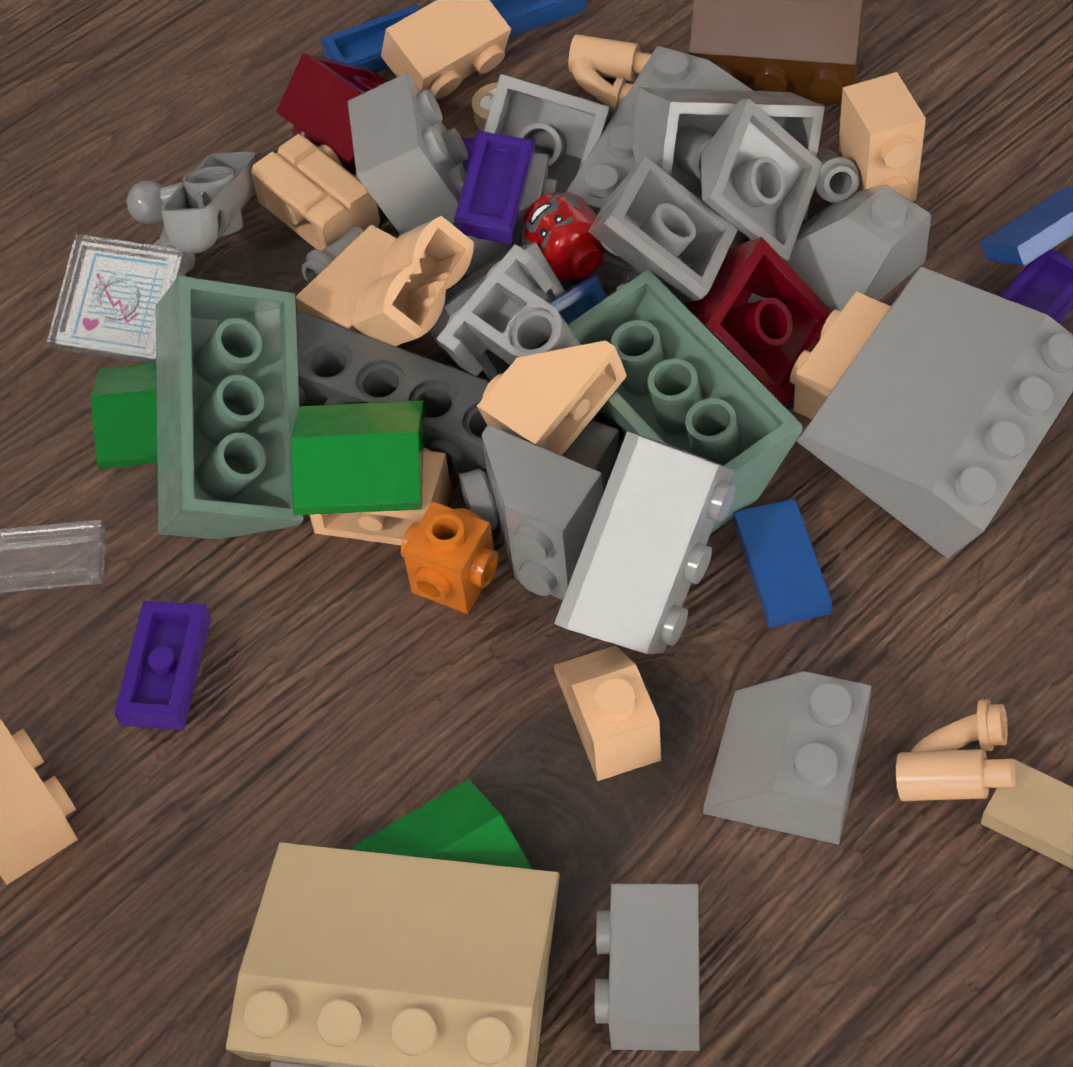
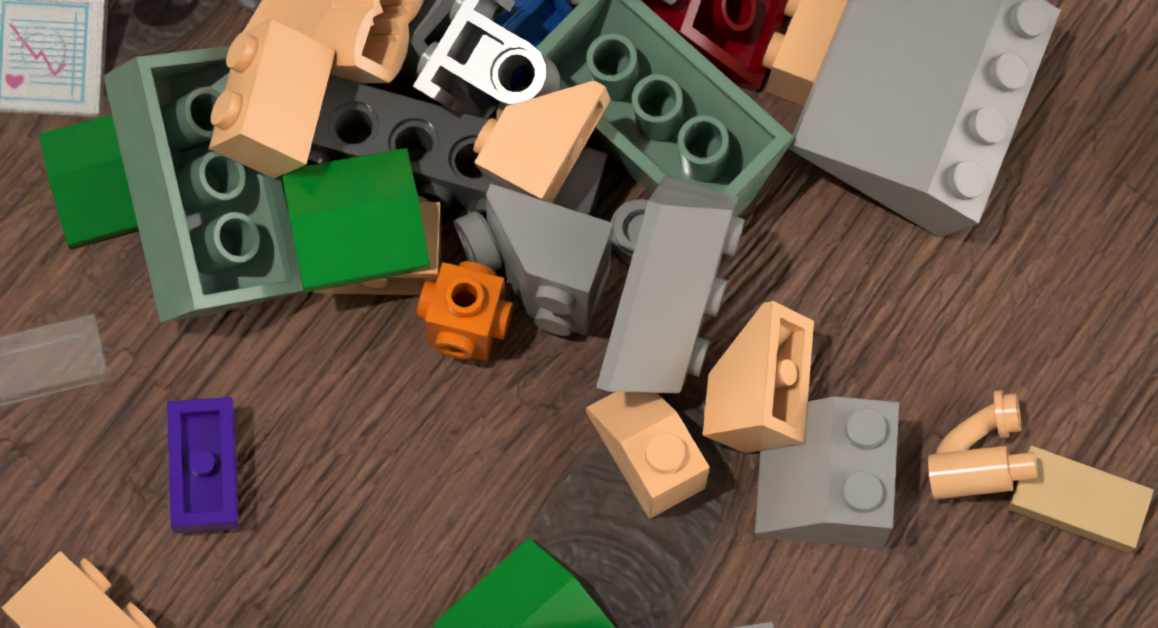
camera: 20 degrees left, 15 degrees up
blue tile [733,498,832,628] -> none
none -> light nougat brick [209,18,336,179]
none -> light nougat slope [703,301,814,453]

